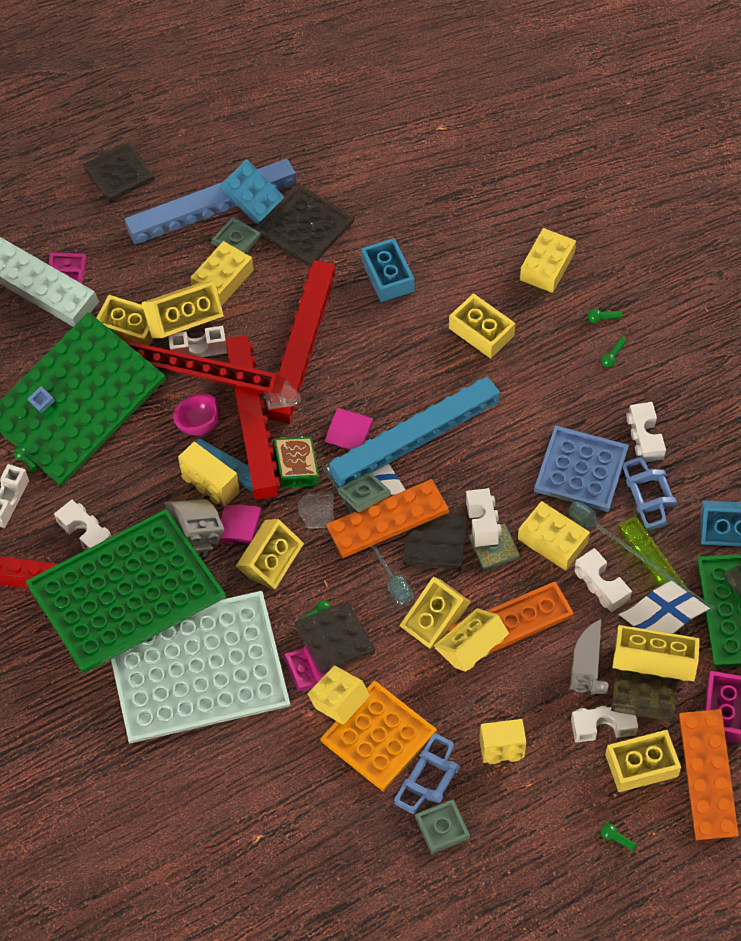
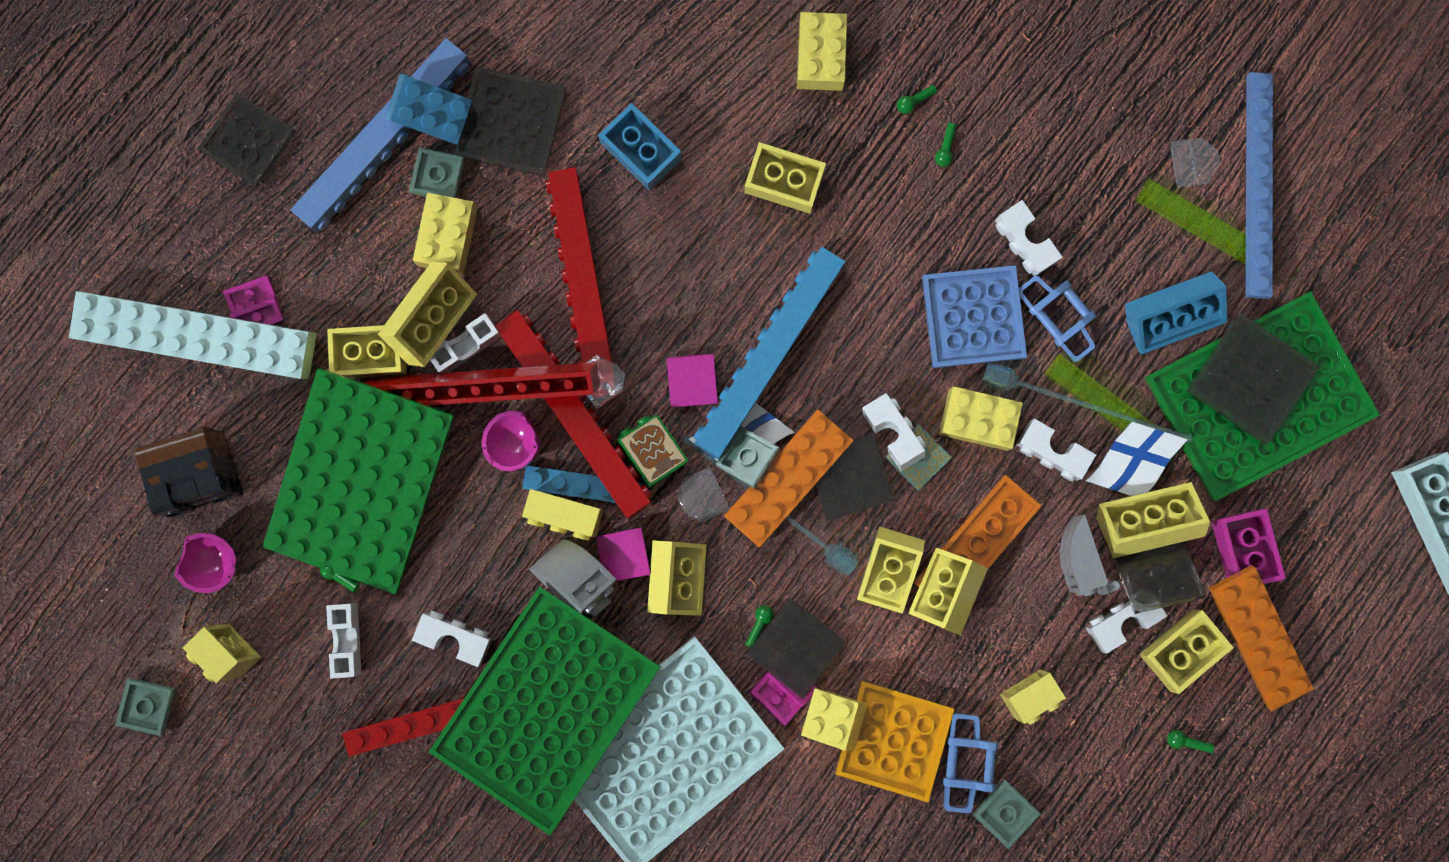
camera: 25 degrees left, 25 degrees up
medium blue plate [28,386,55,413] -> none

